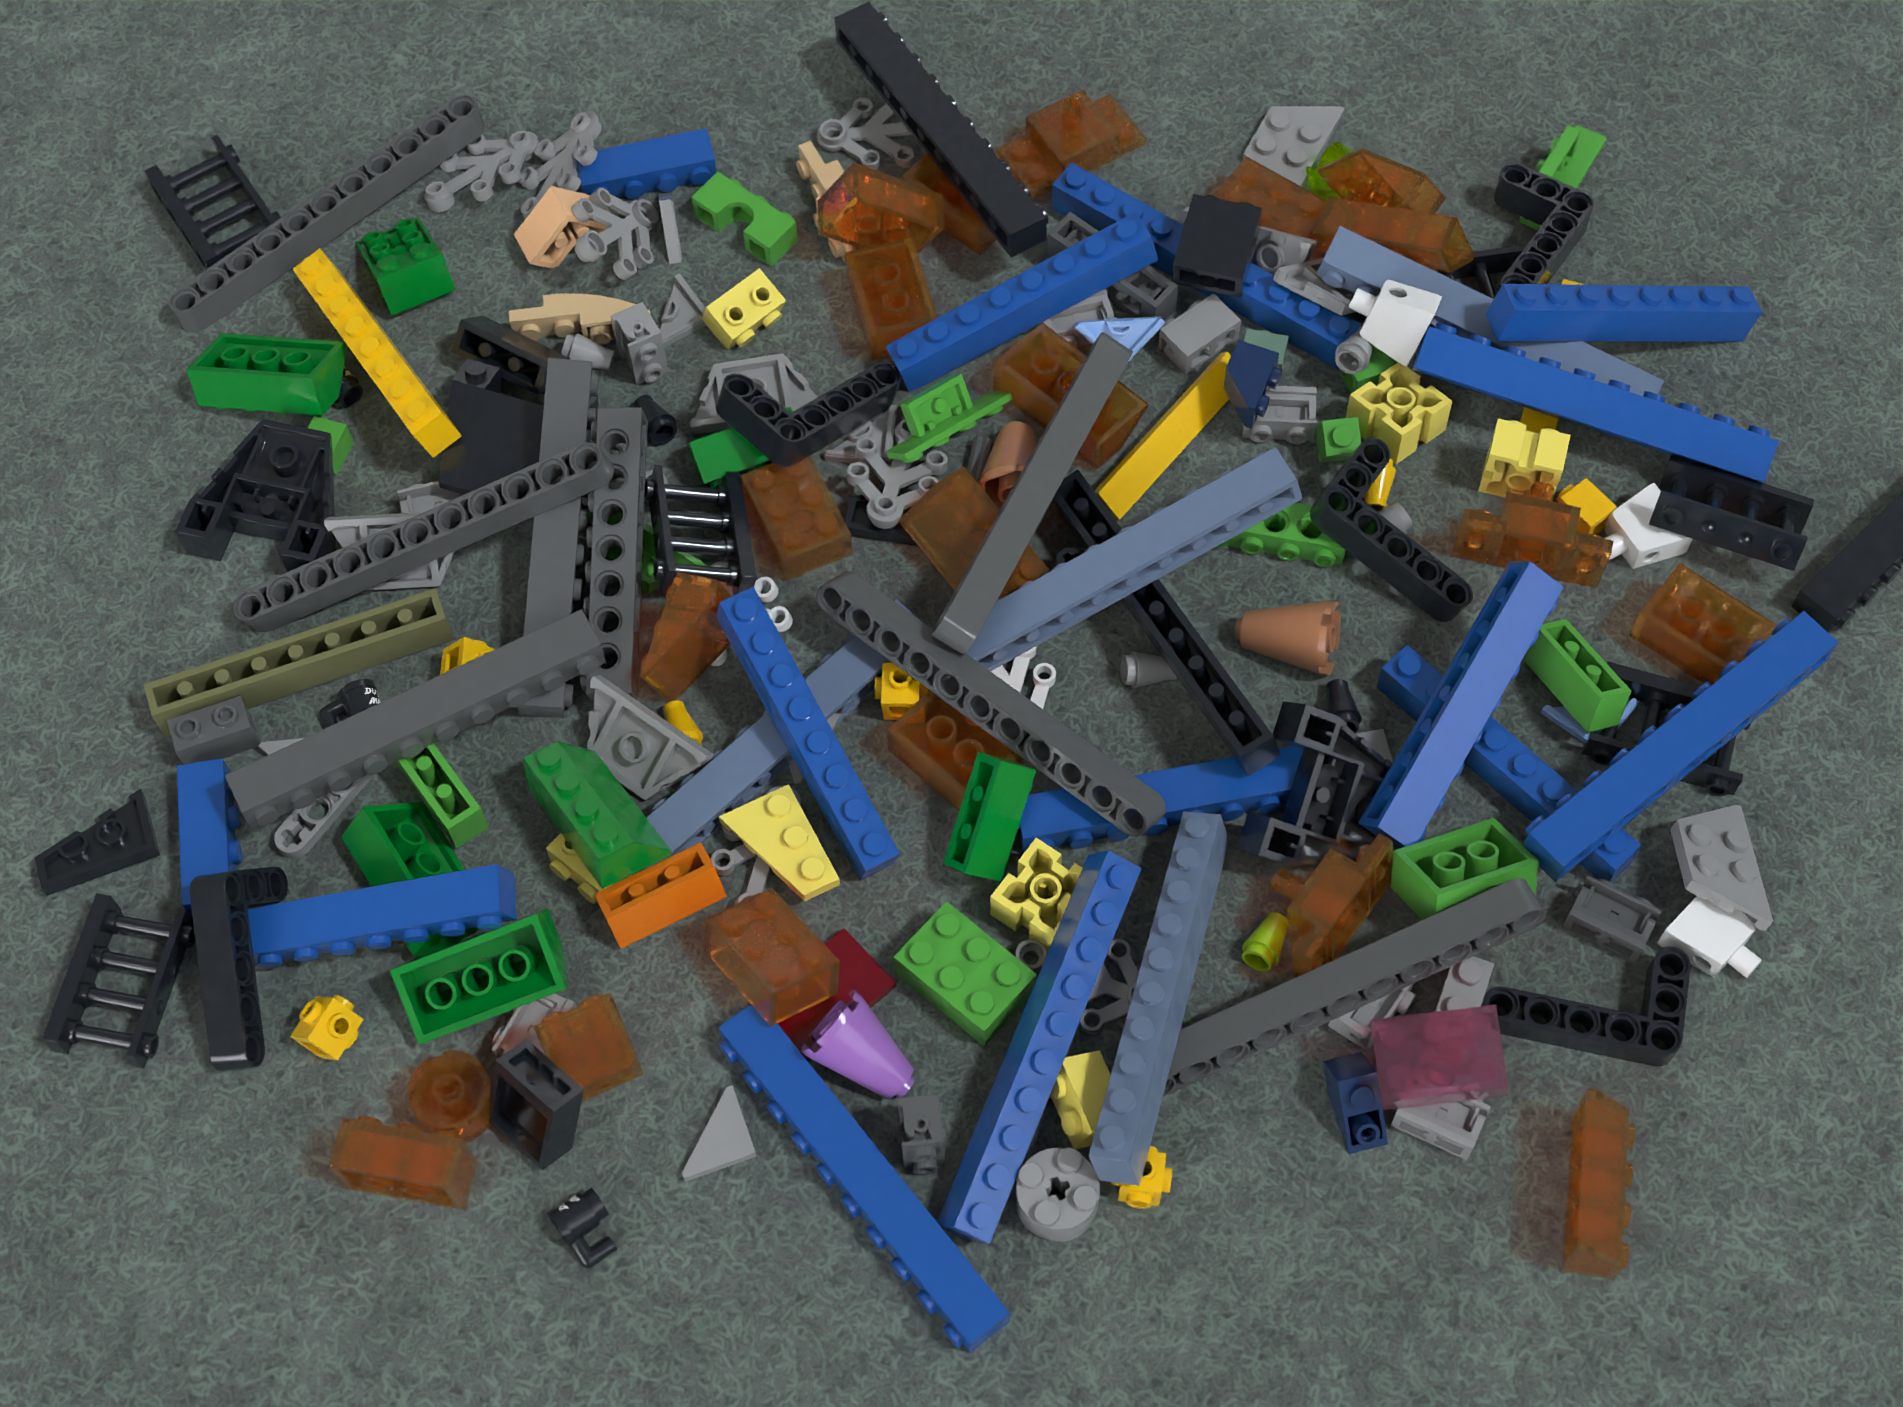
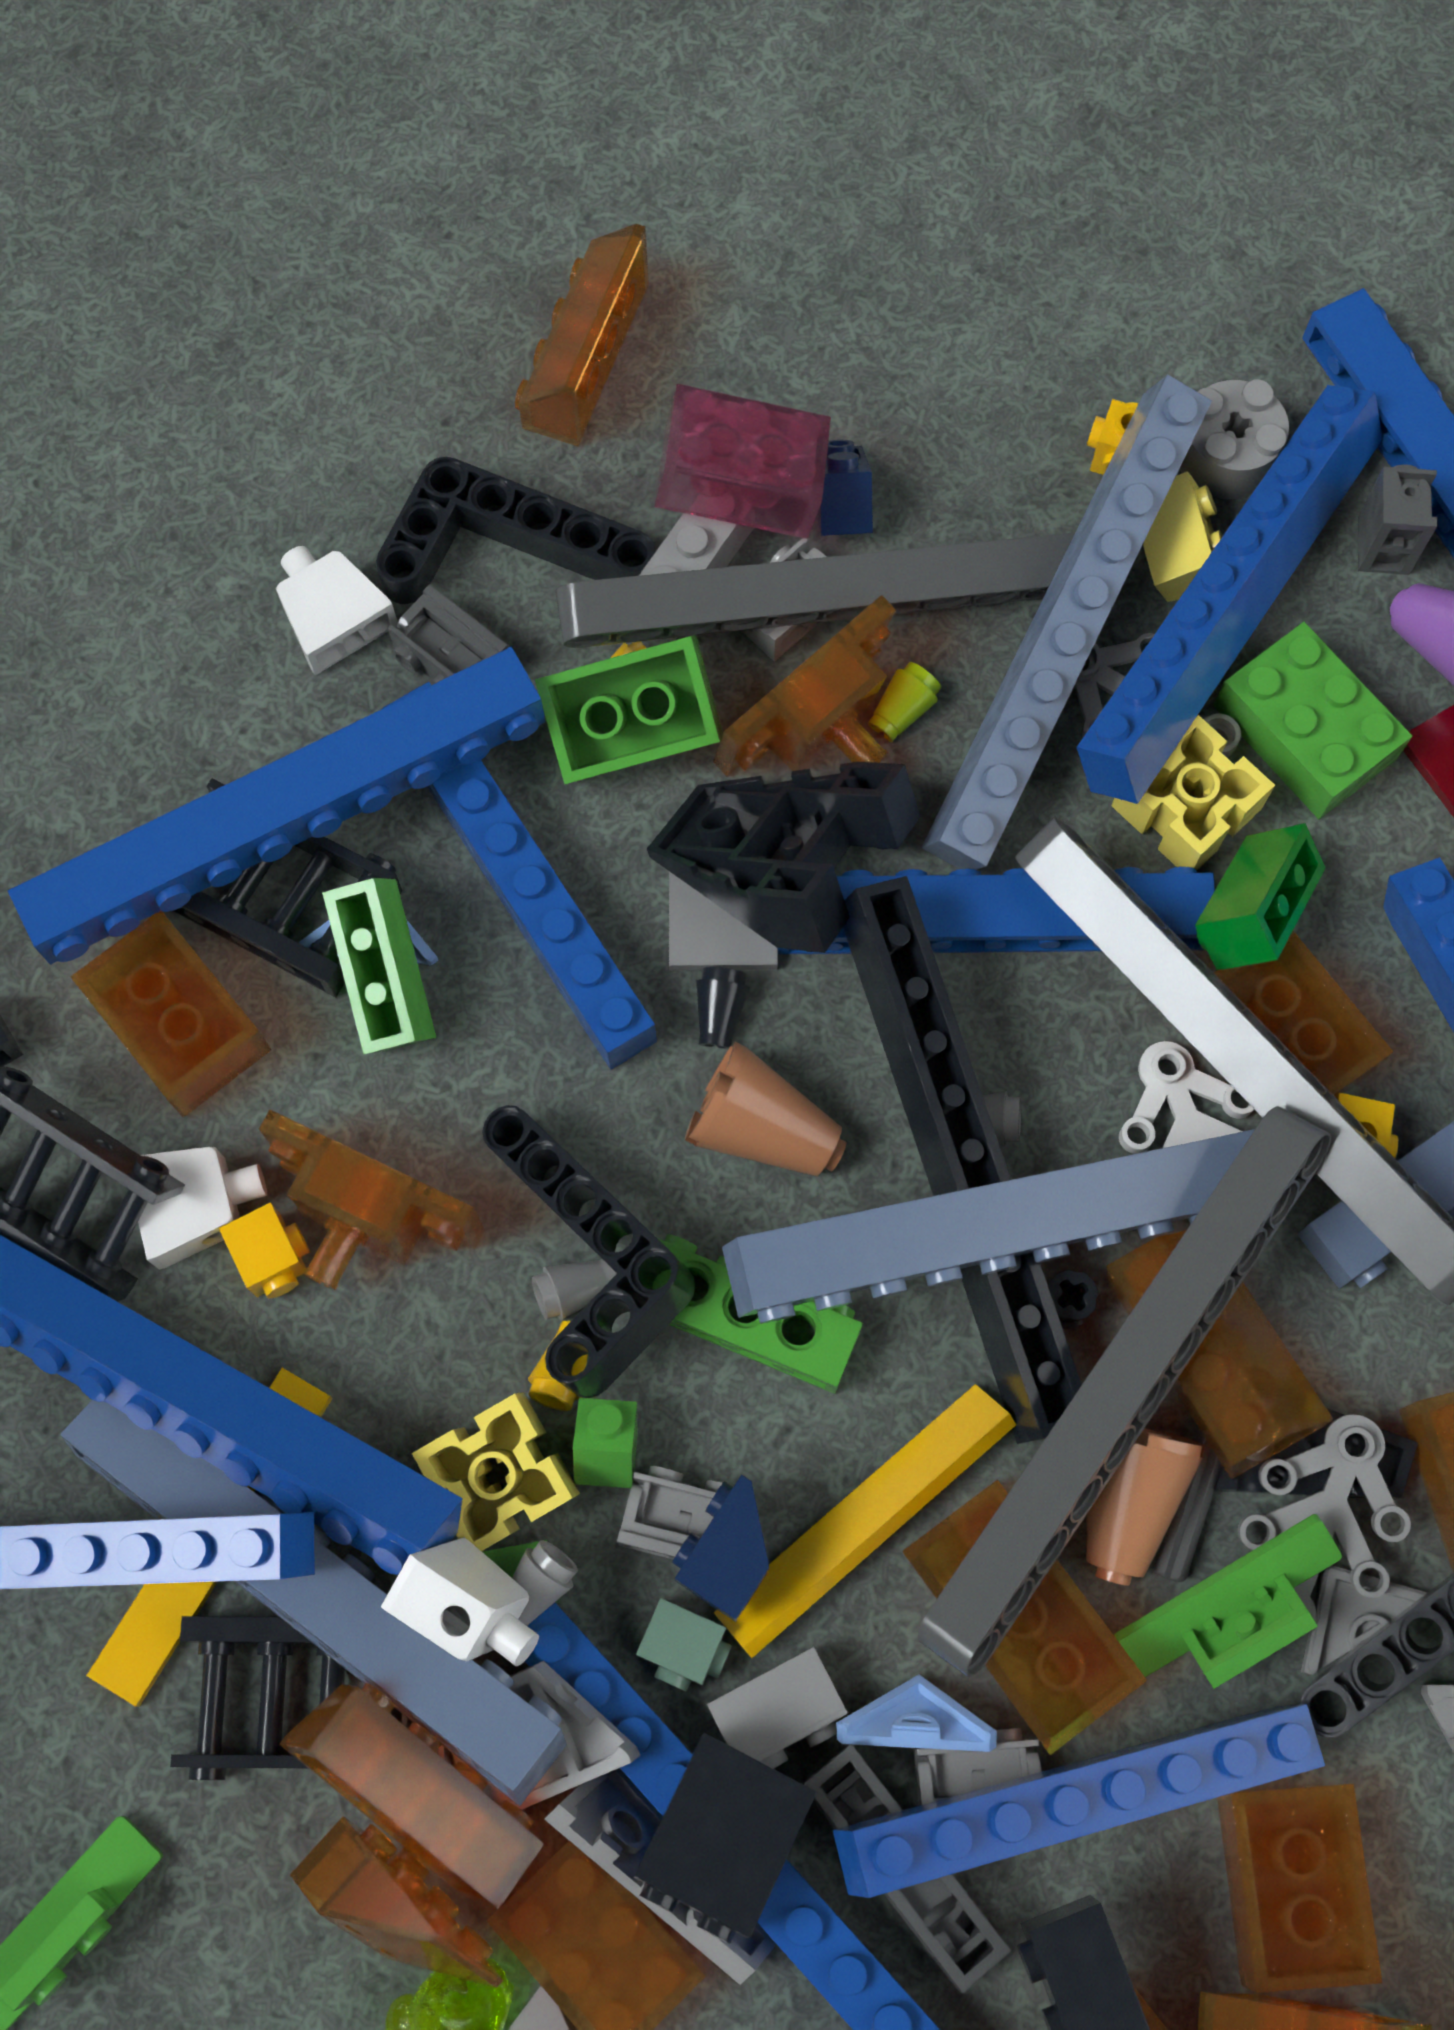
camera: 170 degrees left, 10 degrees up
brick [1359,561,1563,849] -> none
light yellow brick [1478,419,1571,508] -> none
black beam [1494,163,1594,291] -> none
light grey wing [1670,805,1773,931] -> none

